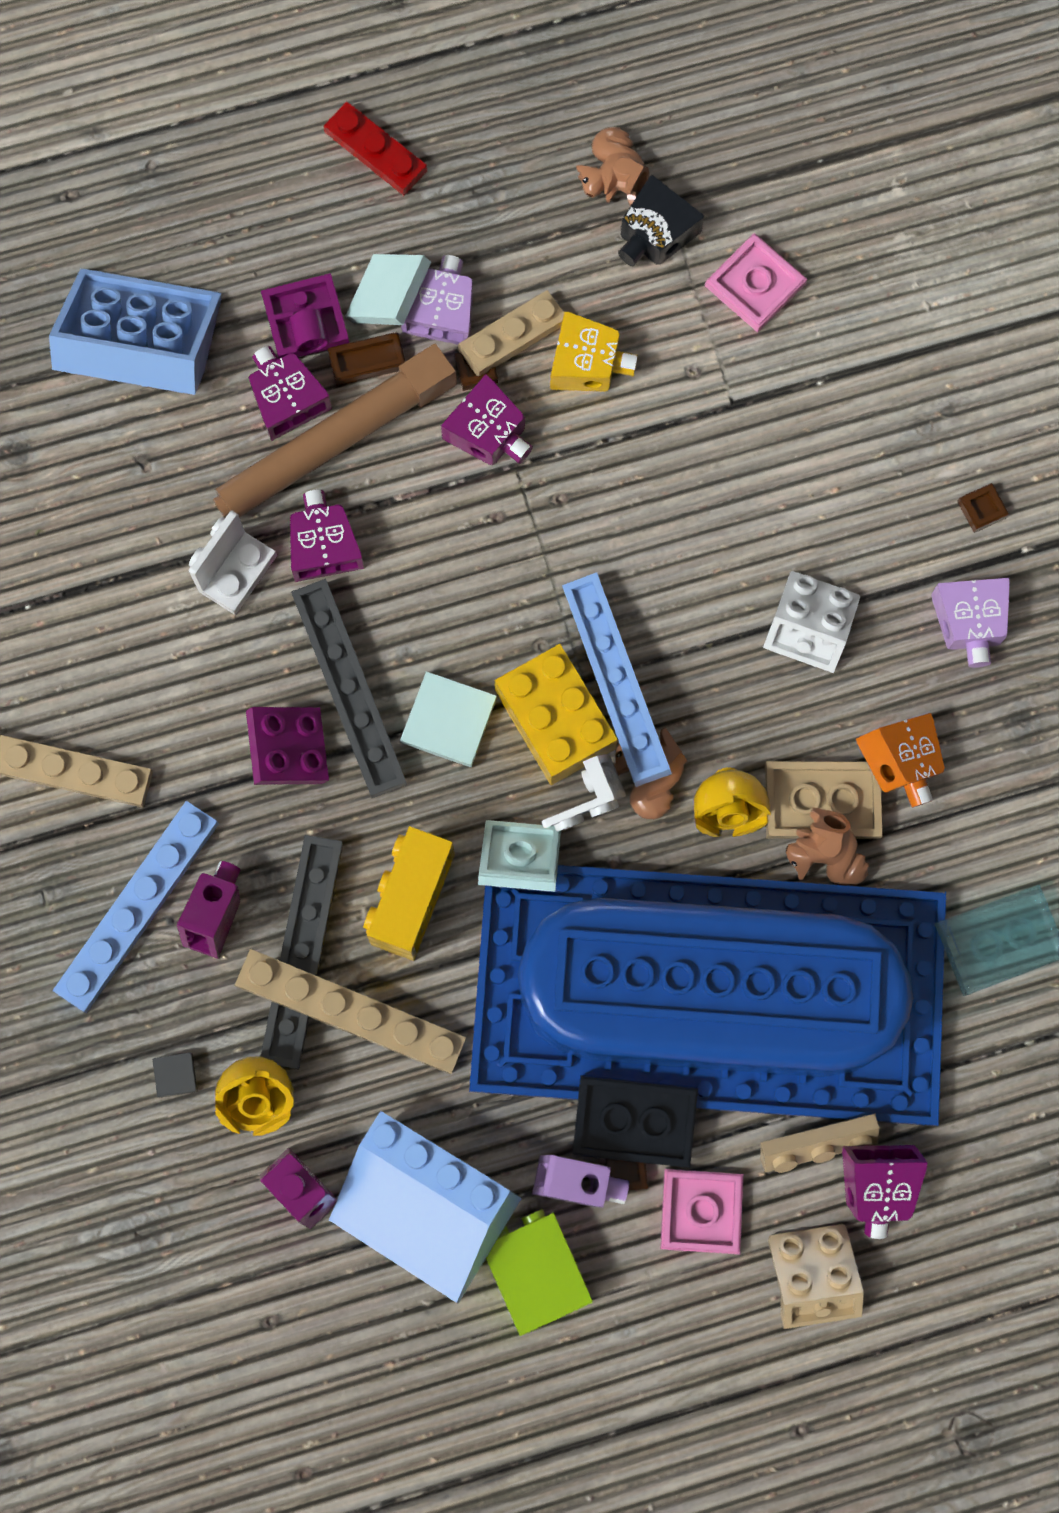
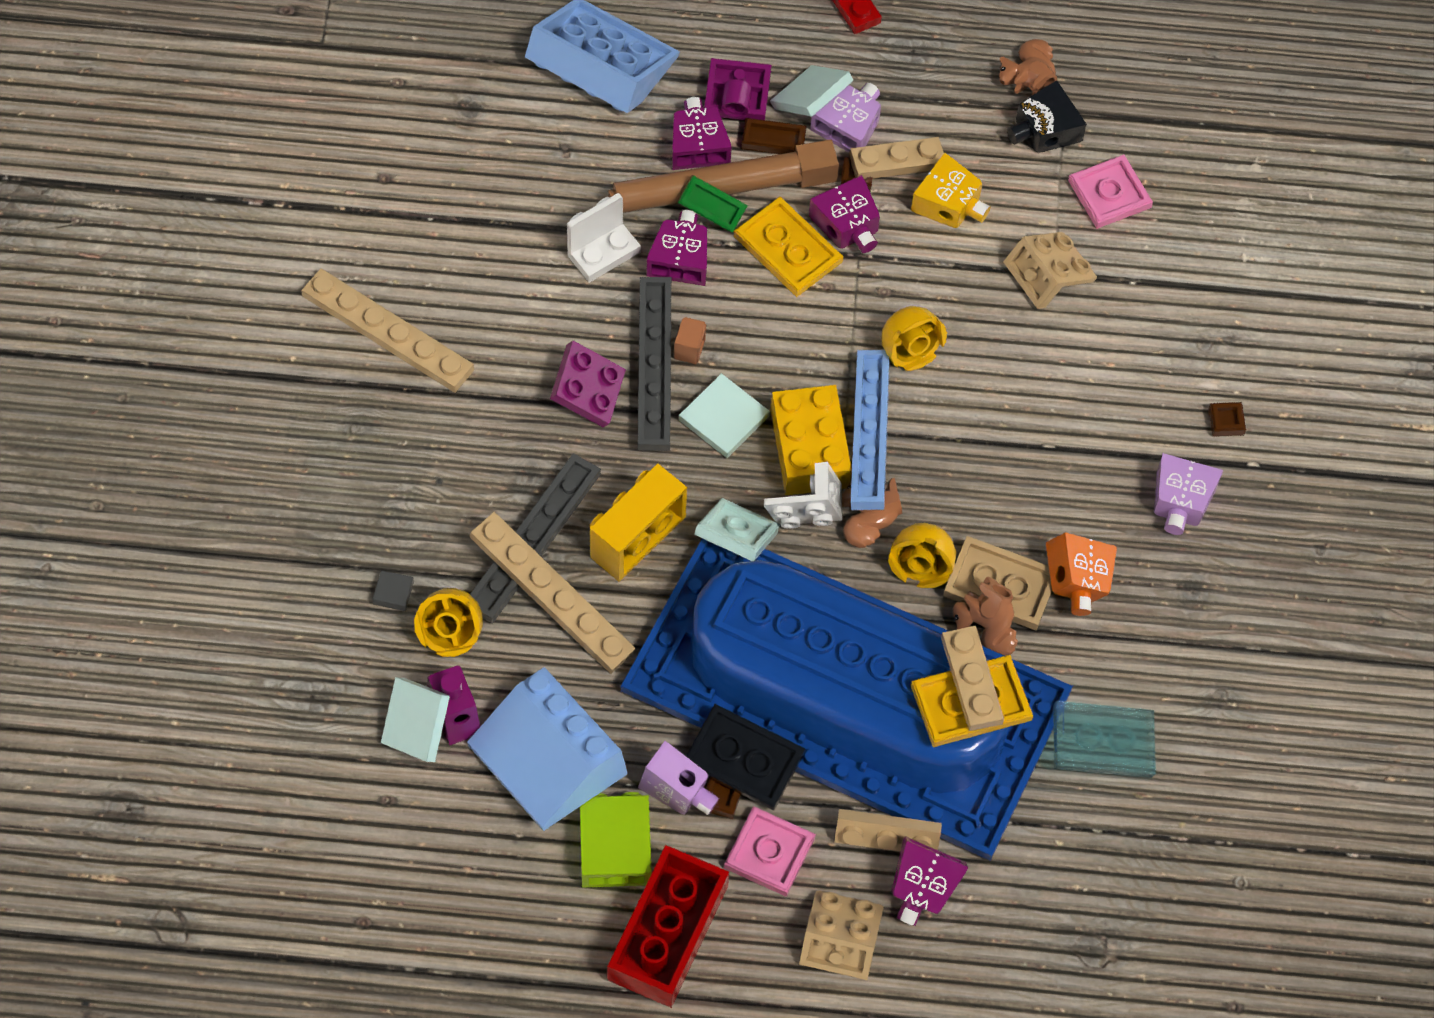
camera: 20 degrees right, 15 degrees down
light blue plate [52,801,219,1013] -> none
magenta torso [177,861,241,959] -> none
white bracket [763,571,860,673] -> none
none -> light aqua tile [381,677,450,762]
none -> red brick [607,845,729,1008]
none -> nougat slope [674,317,707,364]
none -> green tile [677,175,748,233]
none -> yellow tile [733,196,844,297]
none -> yellow cylinder [881,306,947,371]
none -> yellow tile [911,655,1033,747]
none -> tan plate [941,626,1004,731]
none -> tan bracket [1003,232,1097,309]

